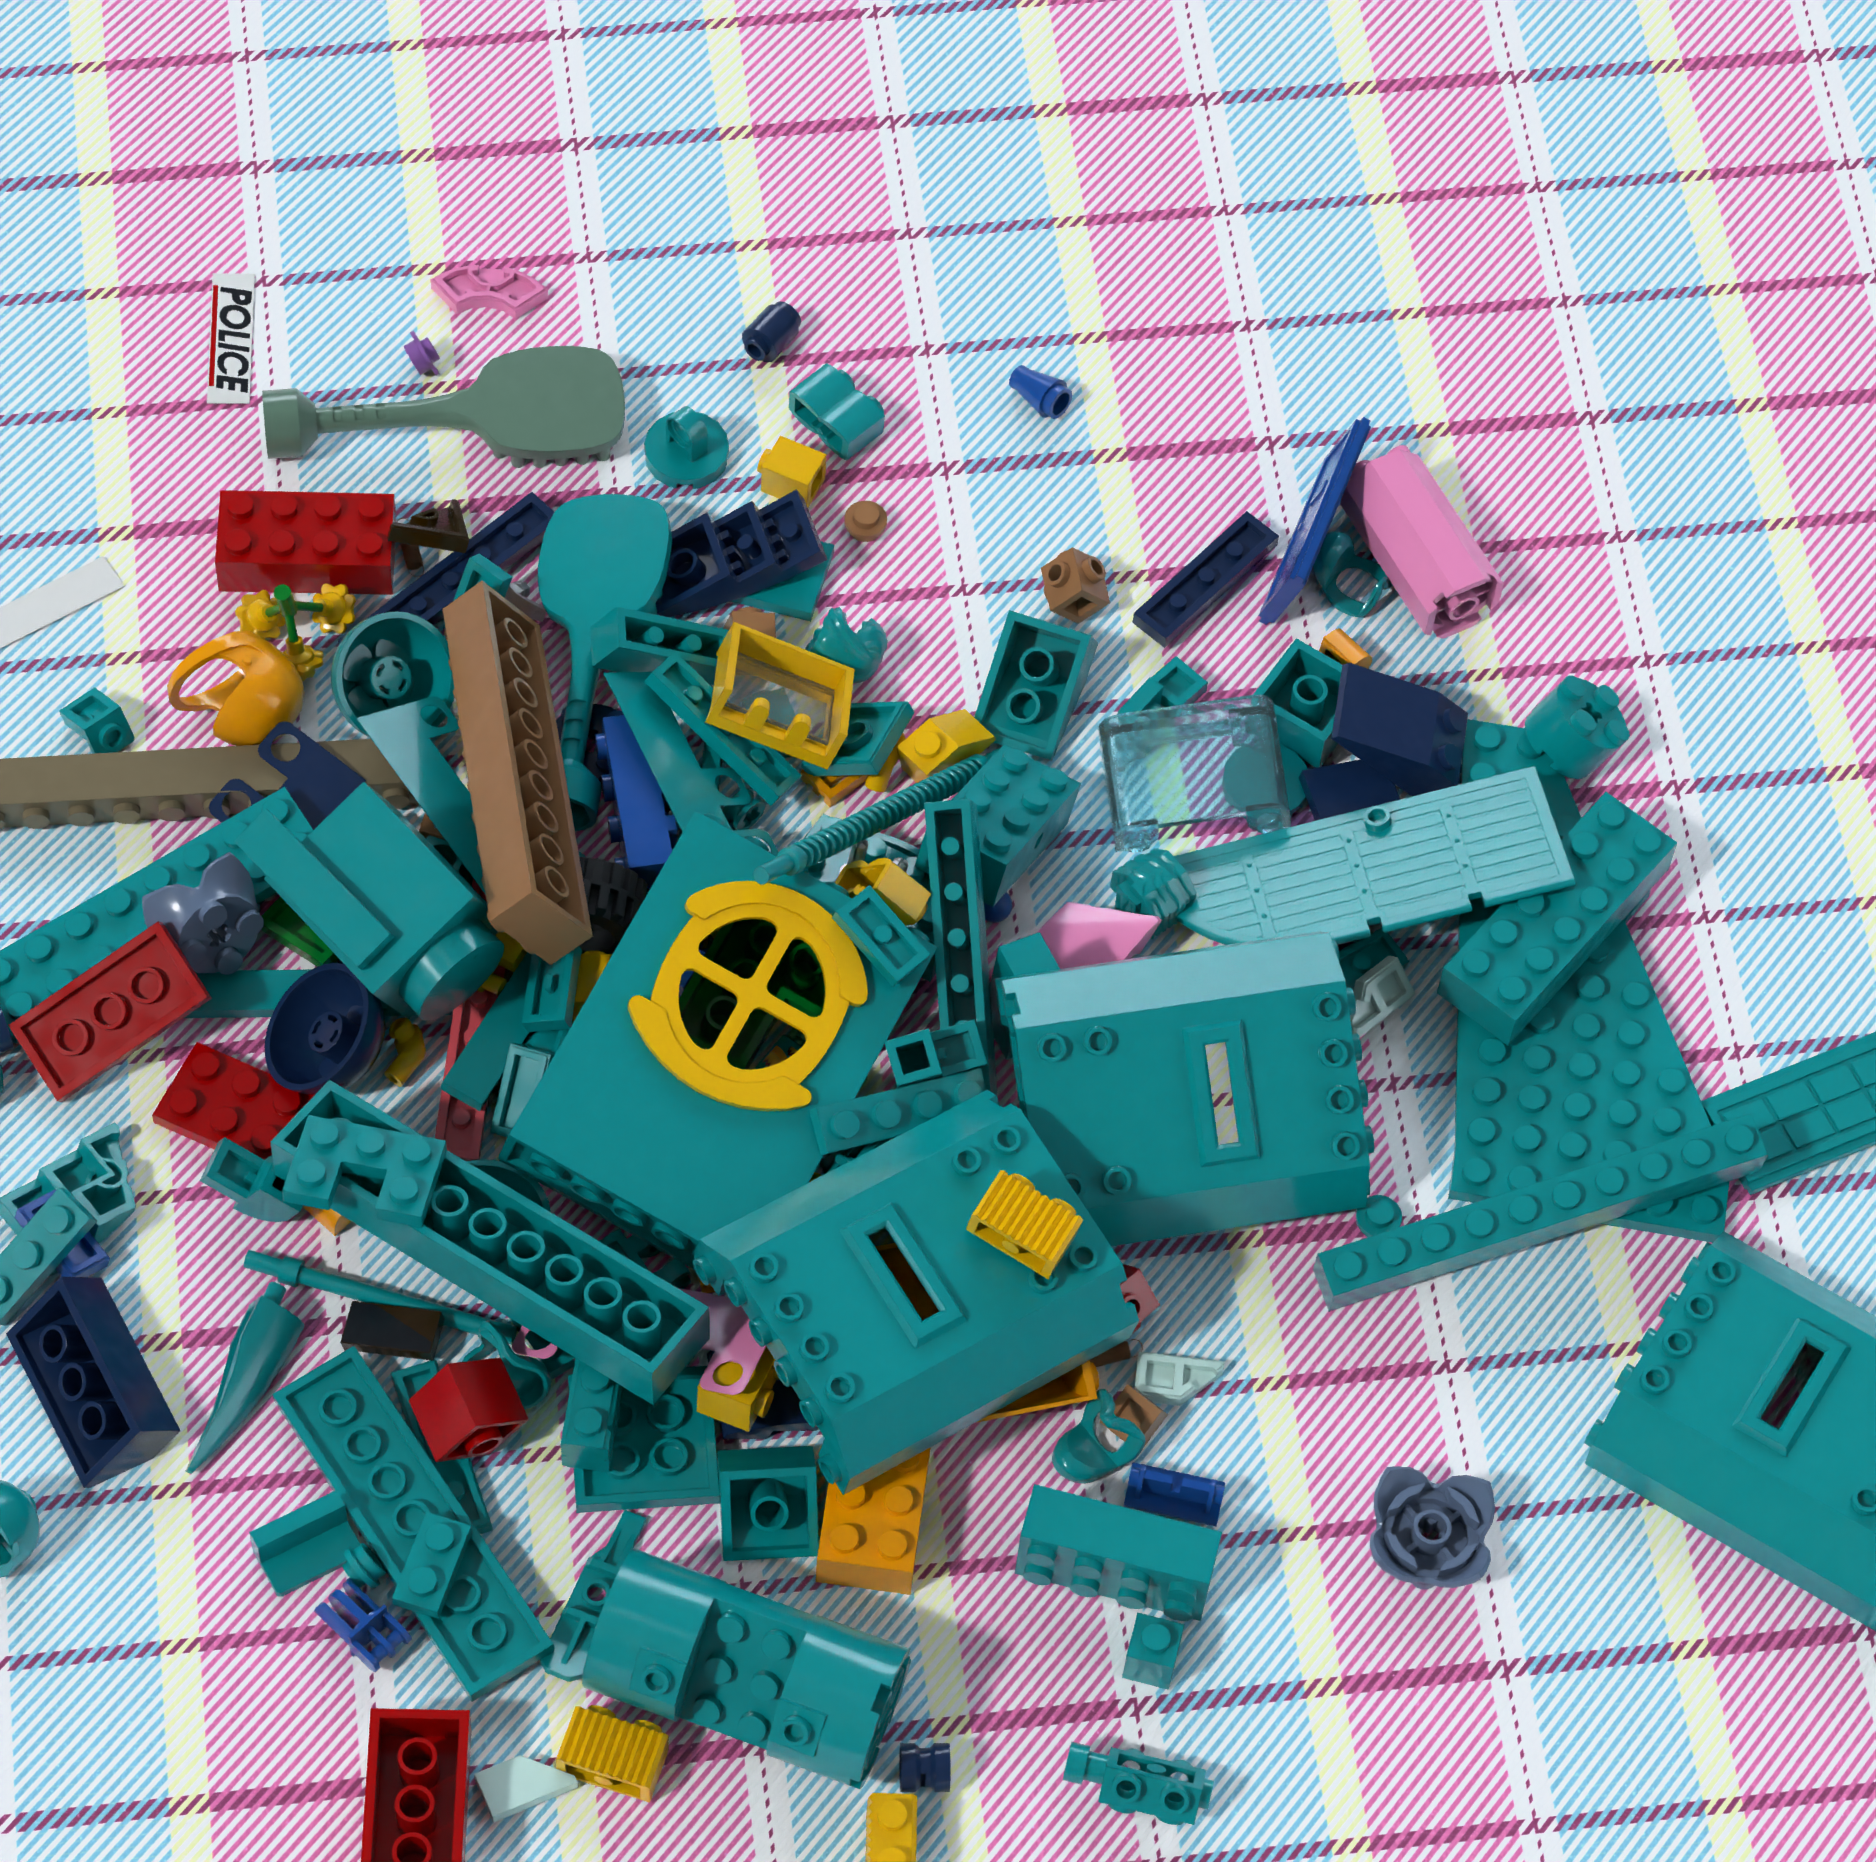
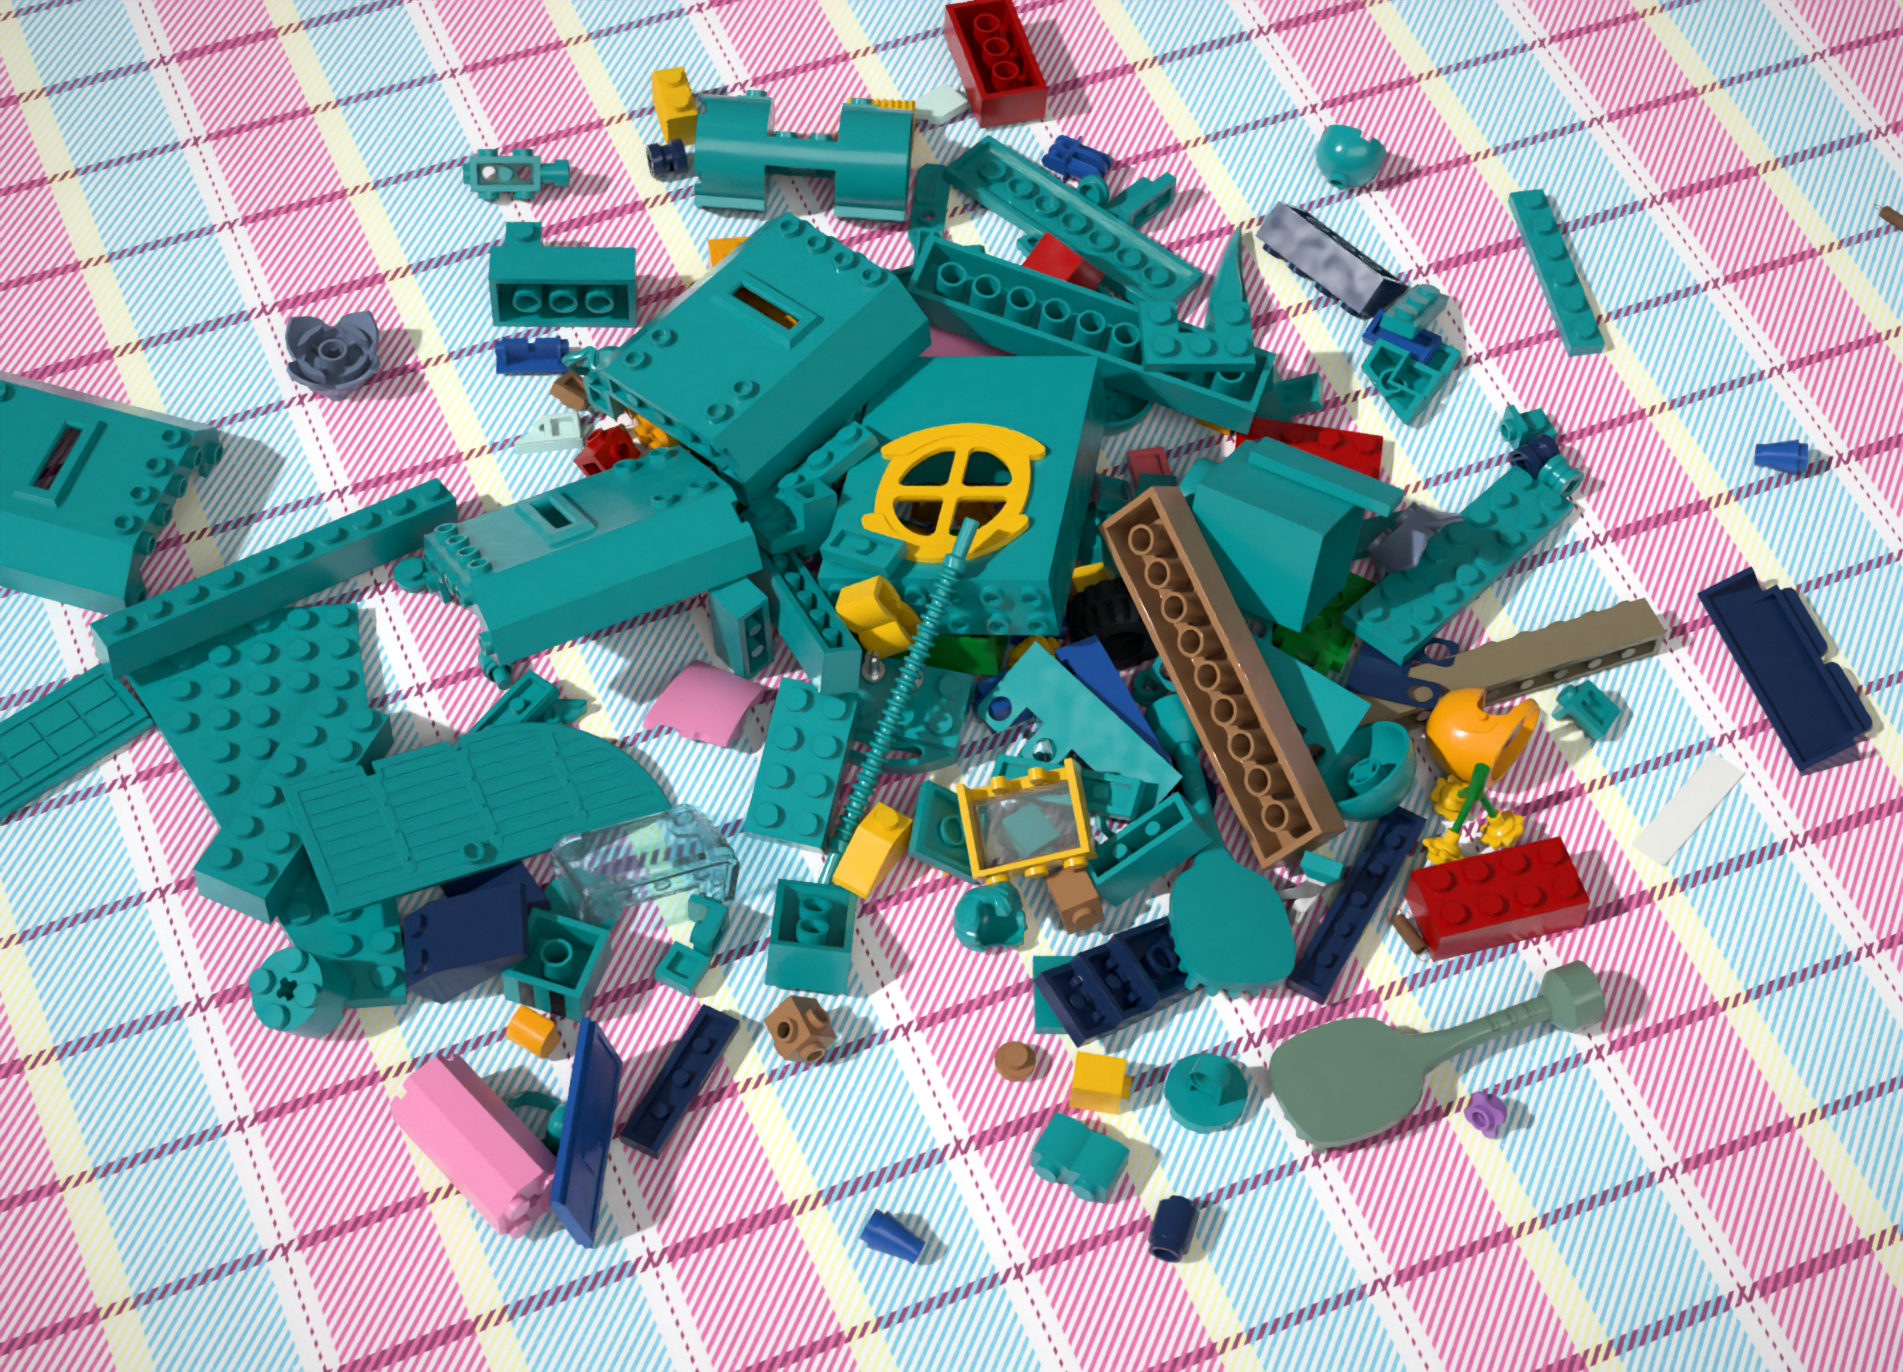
camera: 165 degrees right, 5 degrees down
red plate [8,921,212,1102] -> none
sticker [207,273,255,404] -> none
dark brown tile [387,499,469,553] -> none
teal plate [392,1511,473,1619] -> none
bright pink tile [430,265,549,319] -> none
yellow brick [966,1170,1083,1279] -> none
teal hair [1110,848,1197,939] -> none
light aqua tile [1350,956,1416,1038] -> none

